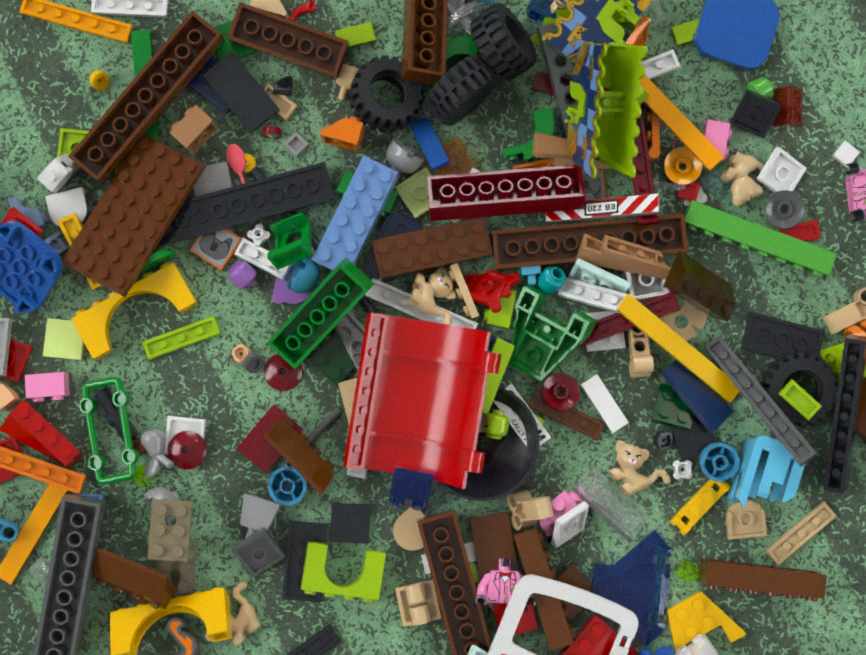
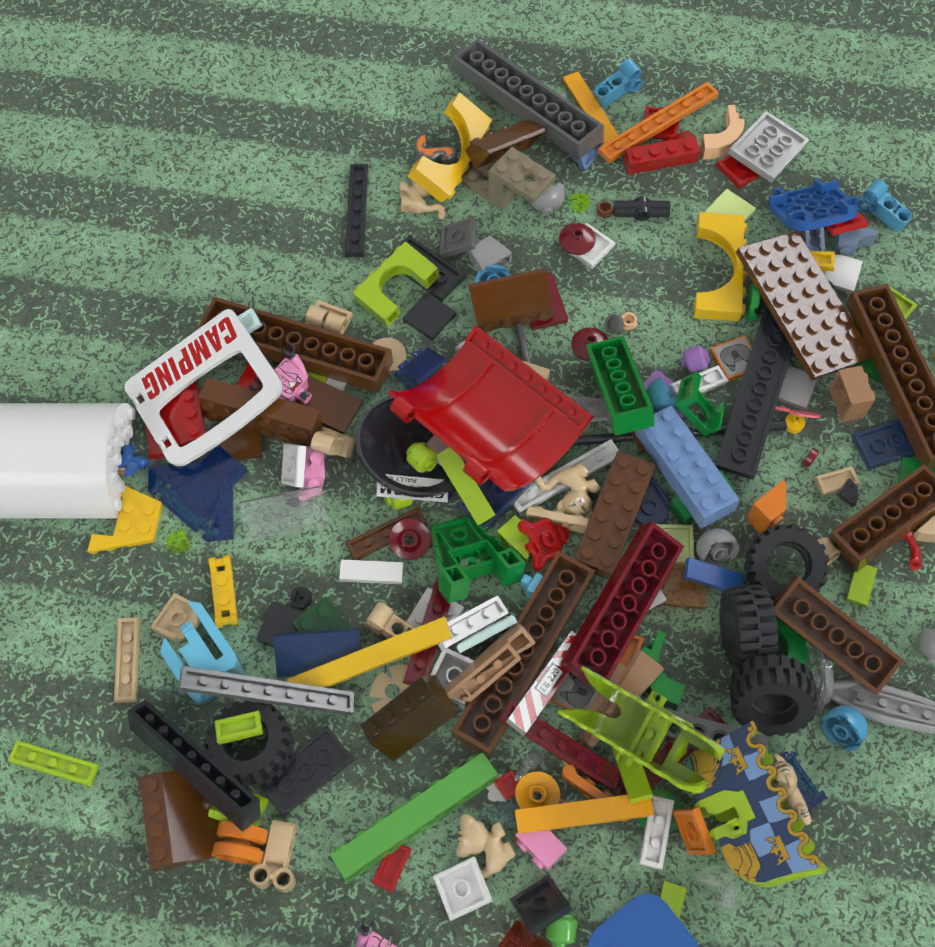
camera: 125 degrees right, 20 degrees down
bright pink brick [25,372,70,402] -> none
white torso [37,153,80,193] -> none
green bar [79,377,139,485] -> none
light grey piece [140,429,174,478] -> none
lime tile [142,316,221,360] -> none
black tile [203,52,280,134] -> none
white plate [247,224,270,246] -> none
light grey tile [283,131,310,159] -> none
dark green plate [308,332,356,386] -> none
teal head [537,265,566,294] -> none
tan animal [608,440,671,496] -> none
white plate [673,460,692,479] -> none
reddish brown brick [698,558,827,602] -> none
dark azure cylinder [699,442,740,482] -> none
dark grey dish [766,190,804,228] -> none

